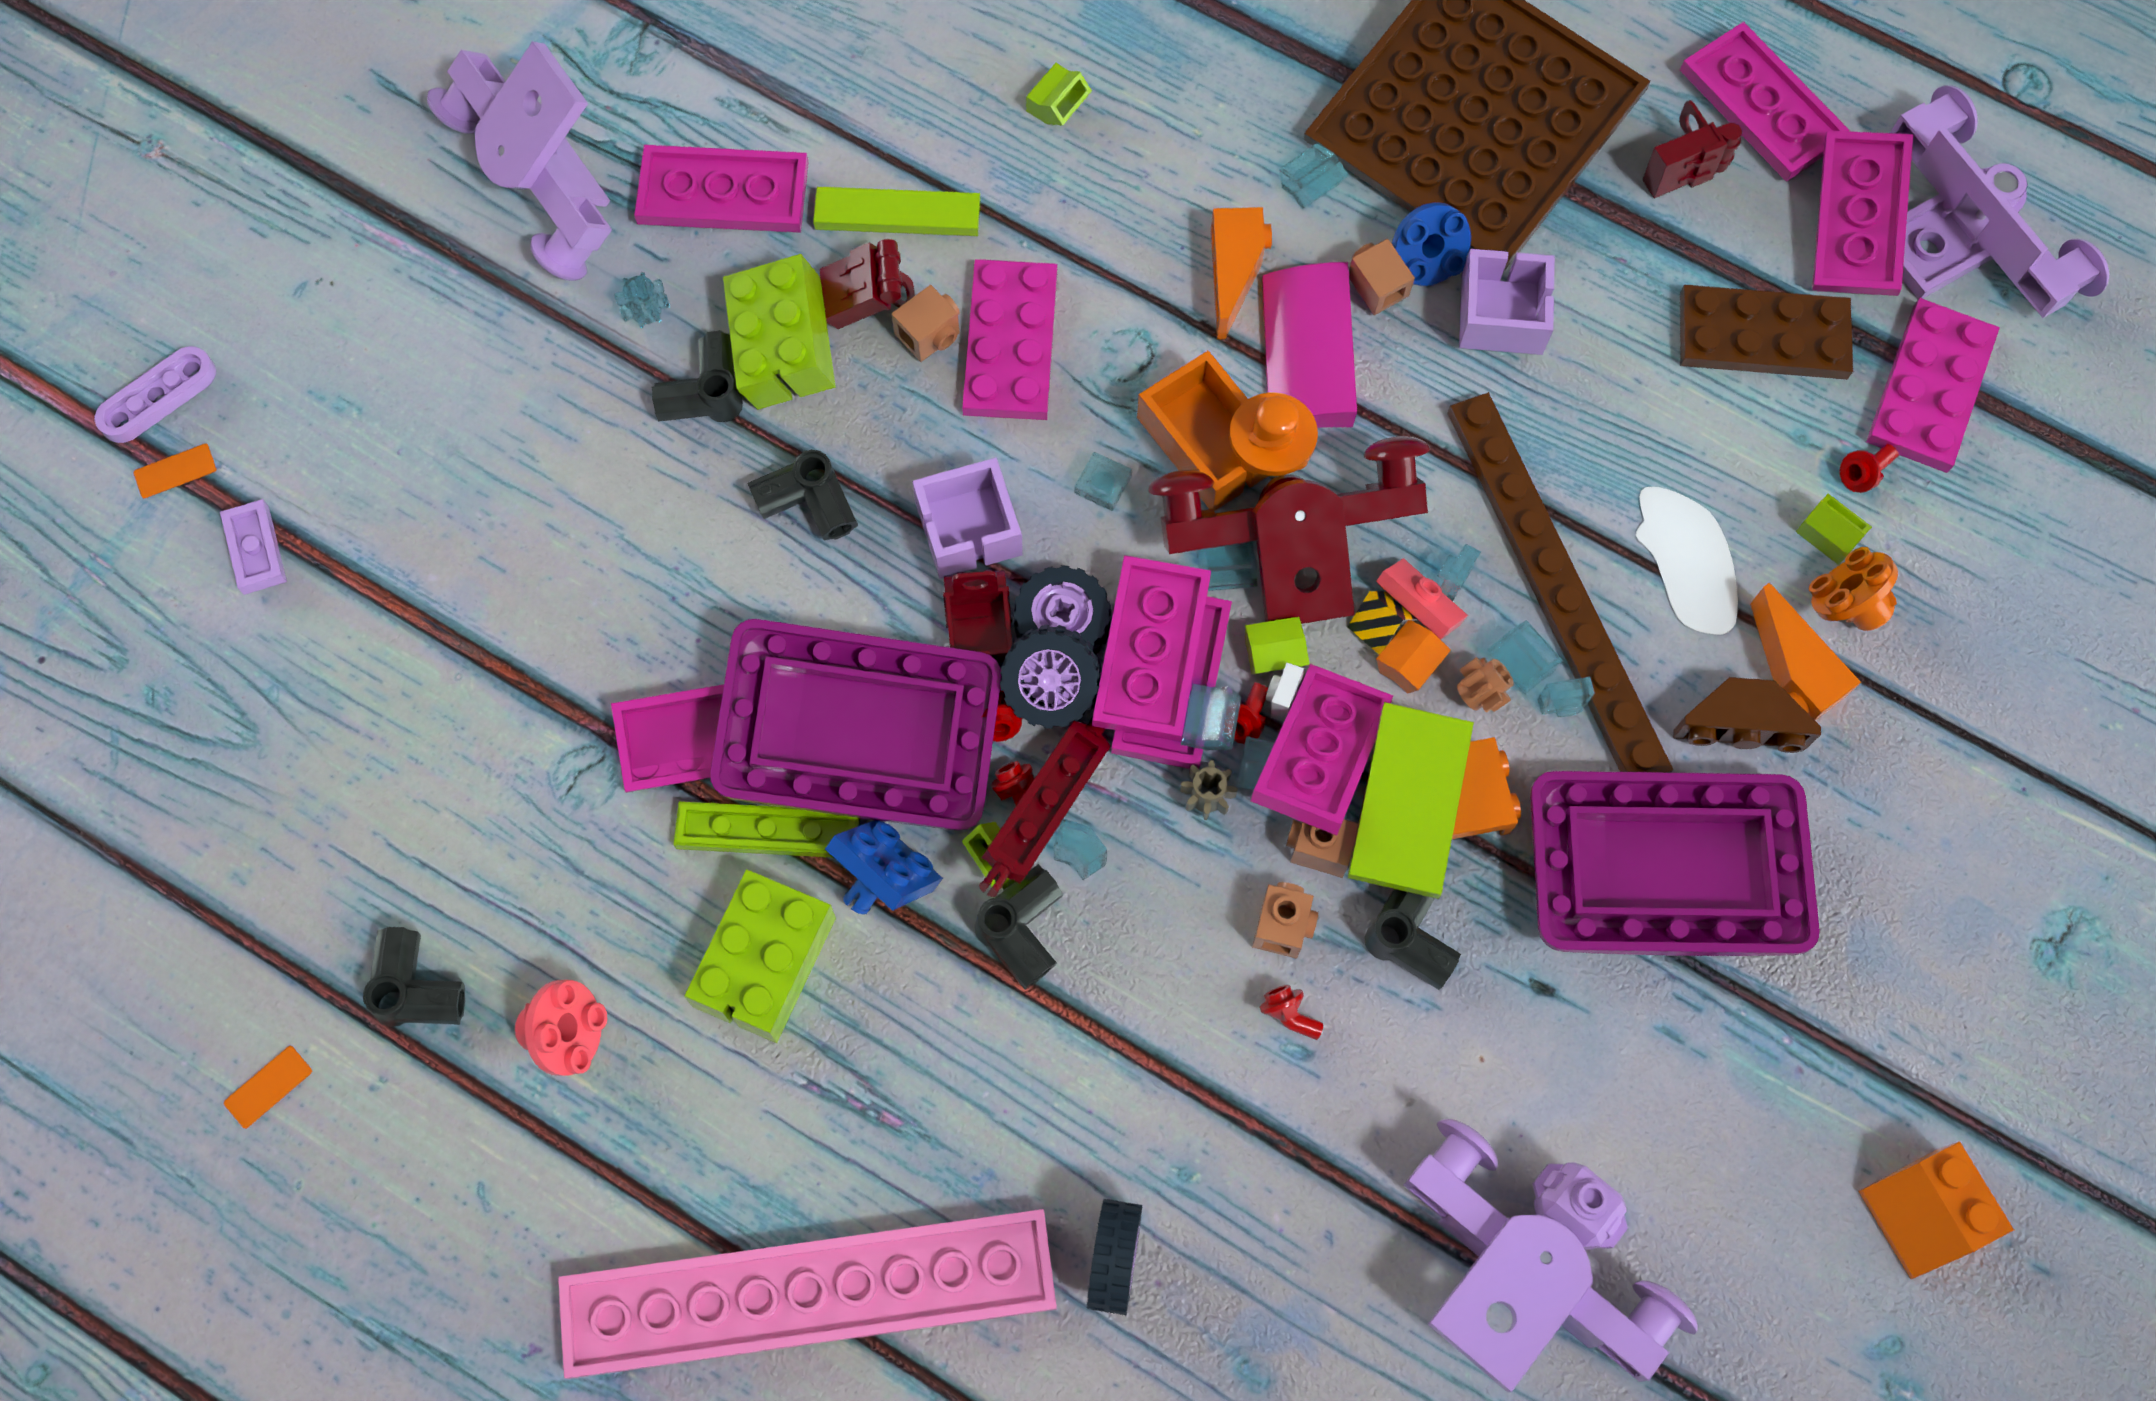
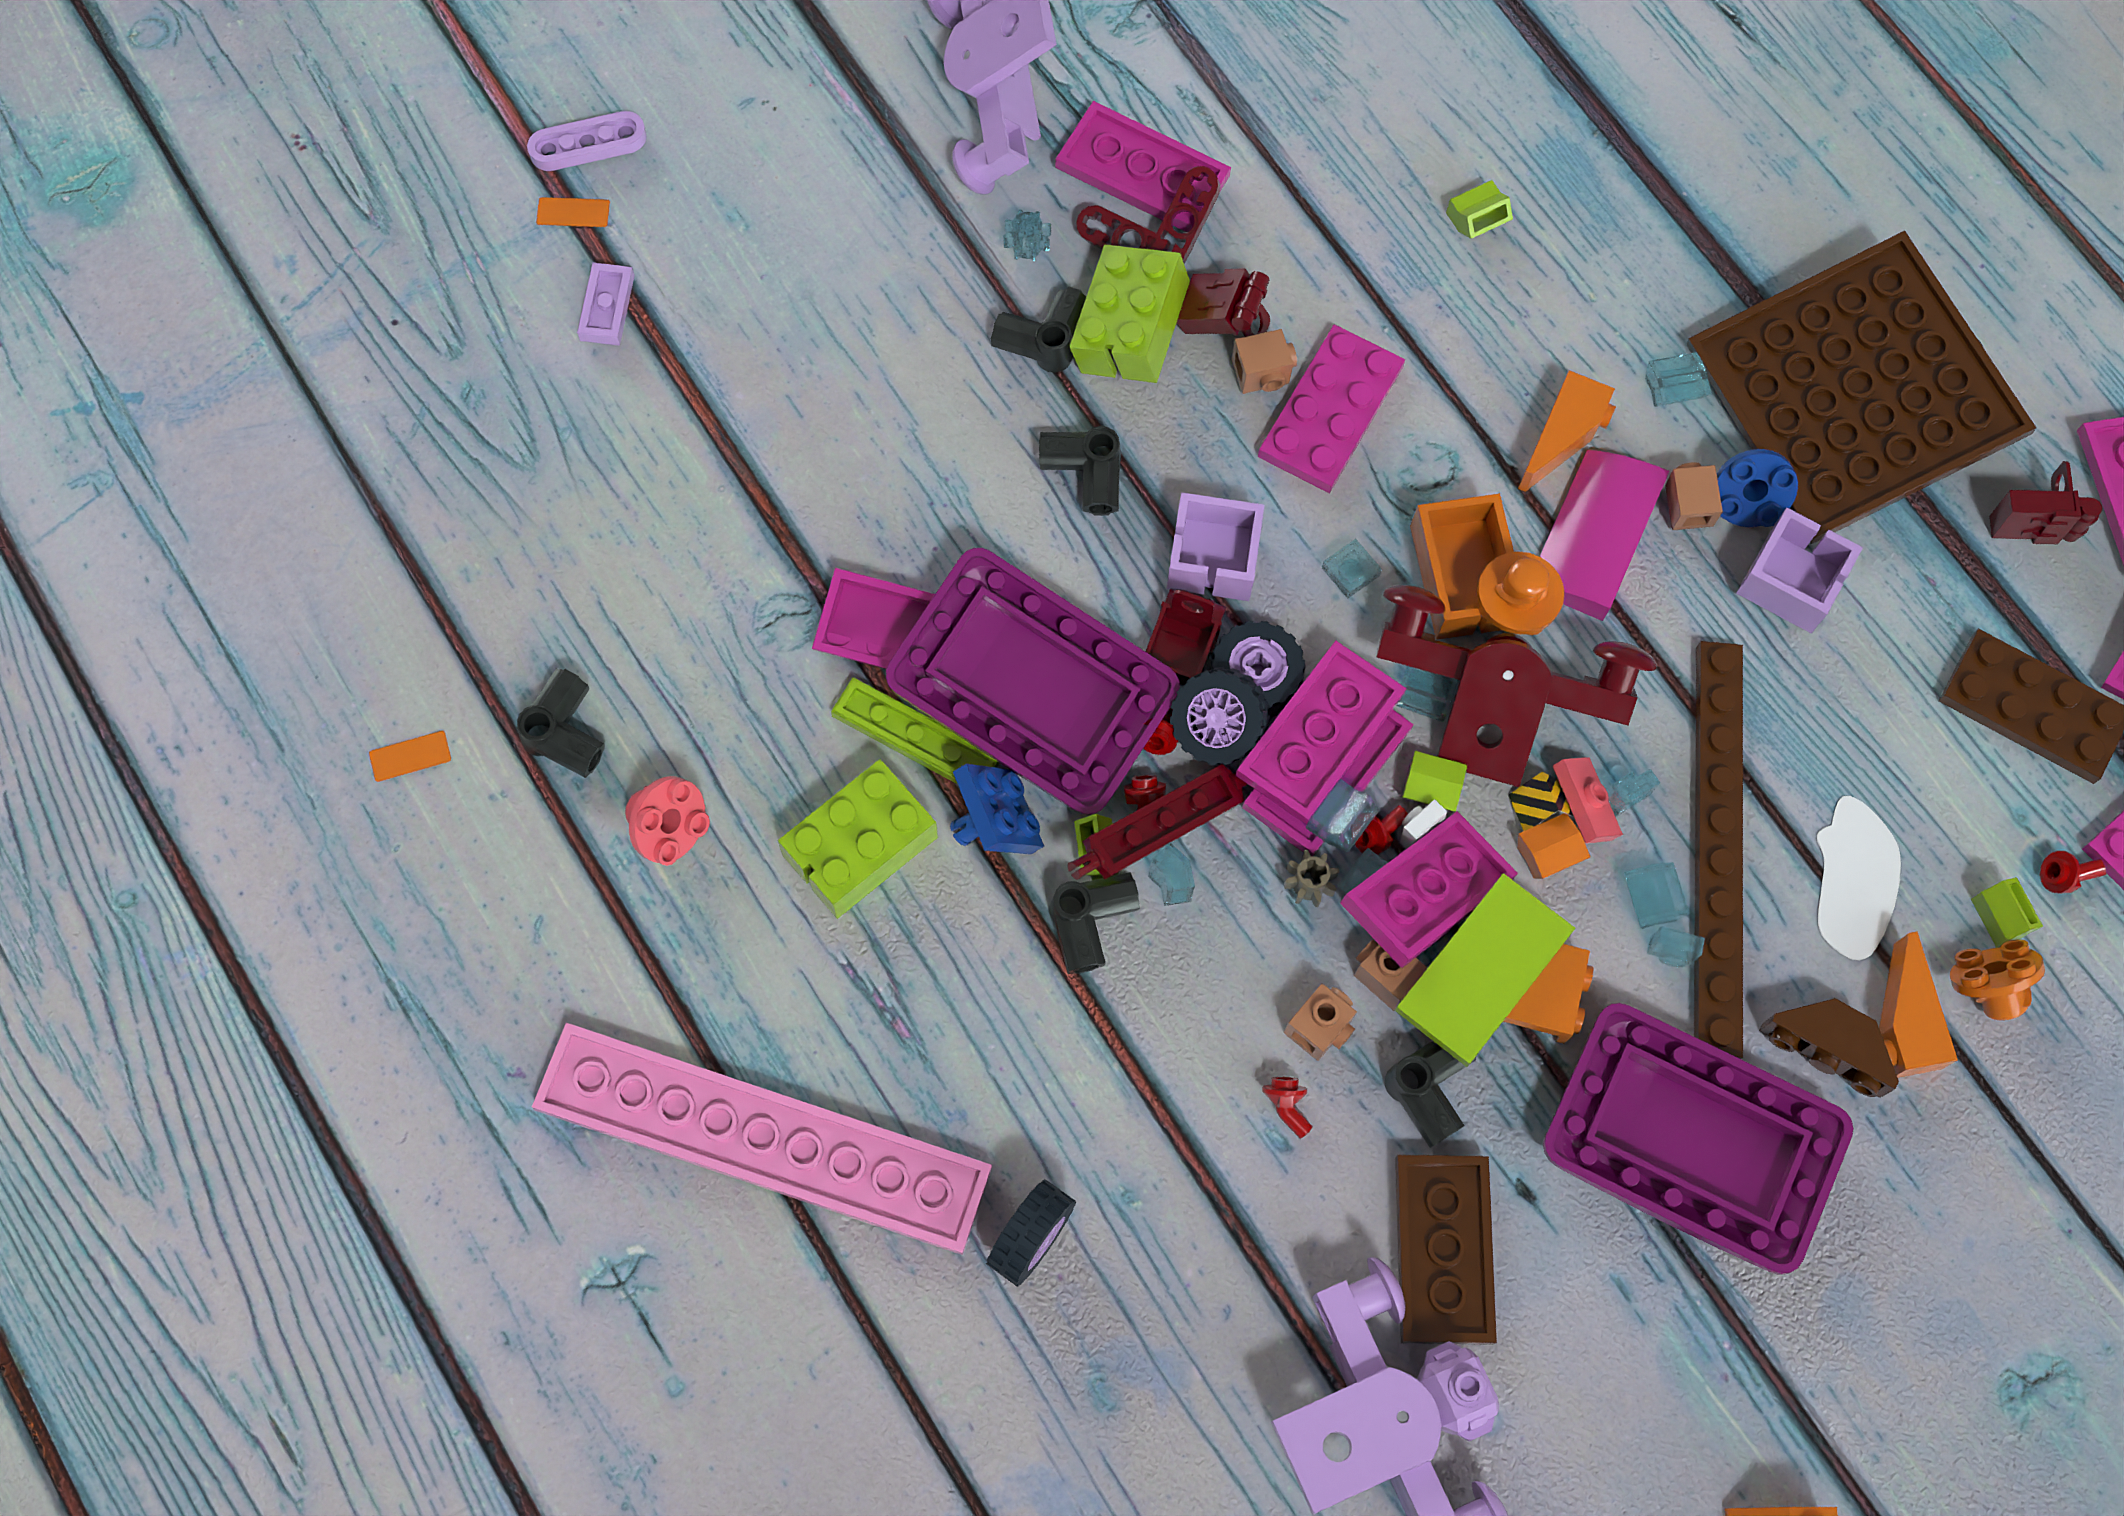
camera: 25 degrees right, 0 degrees up
lime tile [813,186,981,236] -> none
nougat gear [1457,657,1514,712] -> none
none -> dark red beam [1076,166,1221,265]
none -> reddish brown plate [1395,1155,1497,1345]

